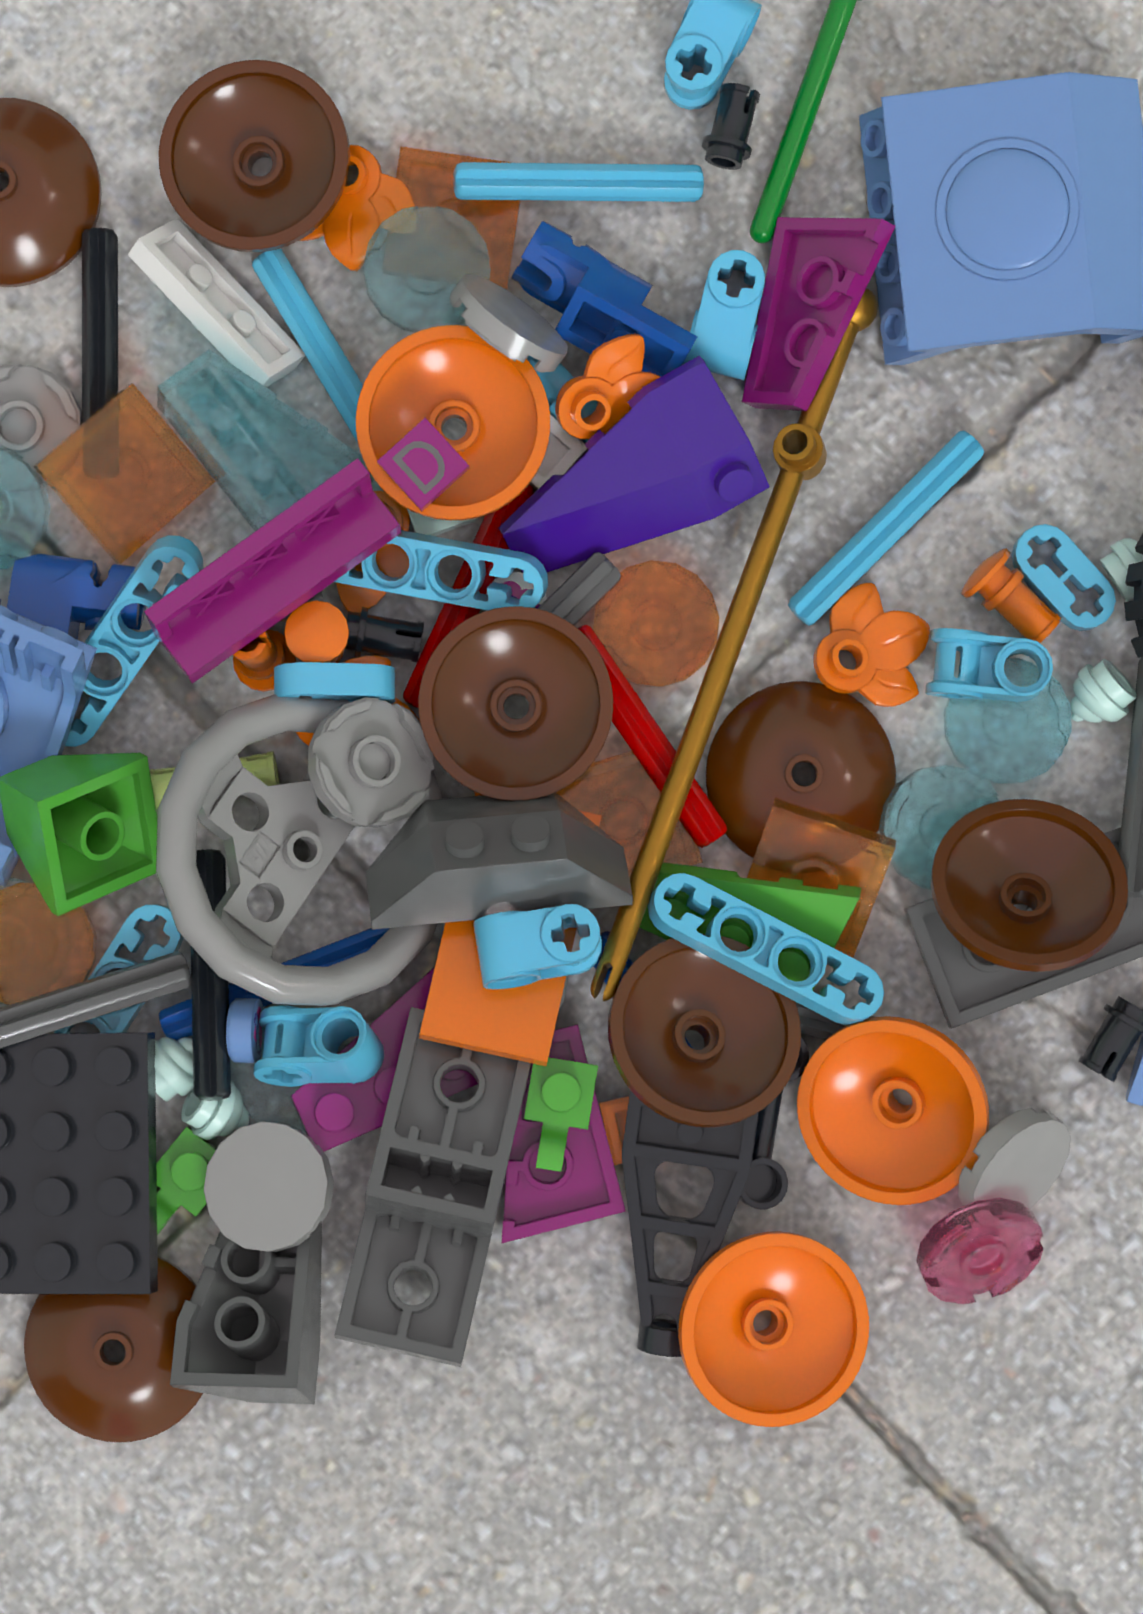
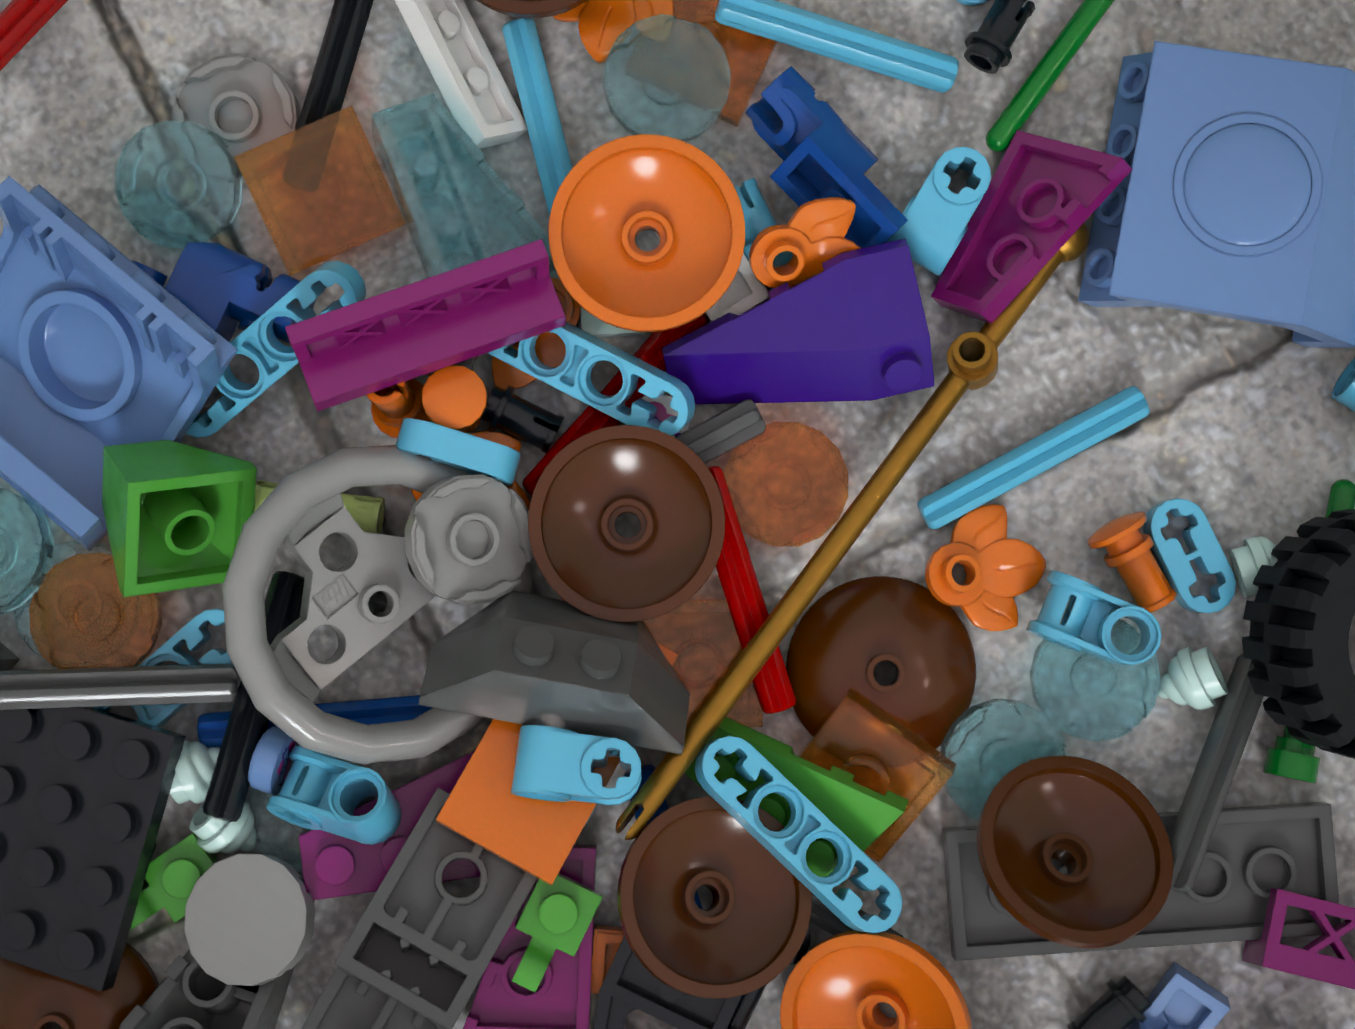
camera: 20 degrees right, 0 degrees up
magenta tile [377,417,470,512] -> none
light grey tile [449,274,568,373] -> none

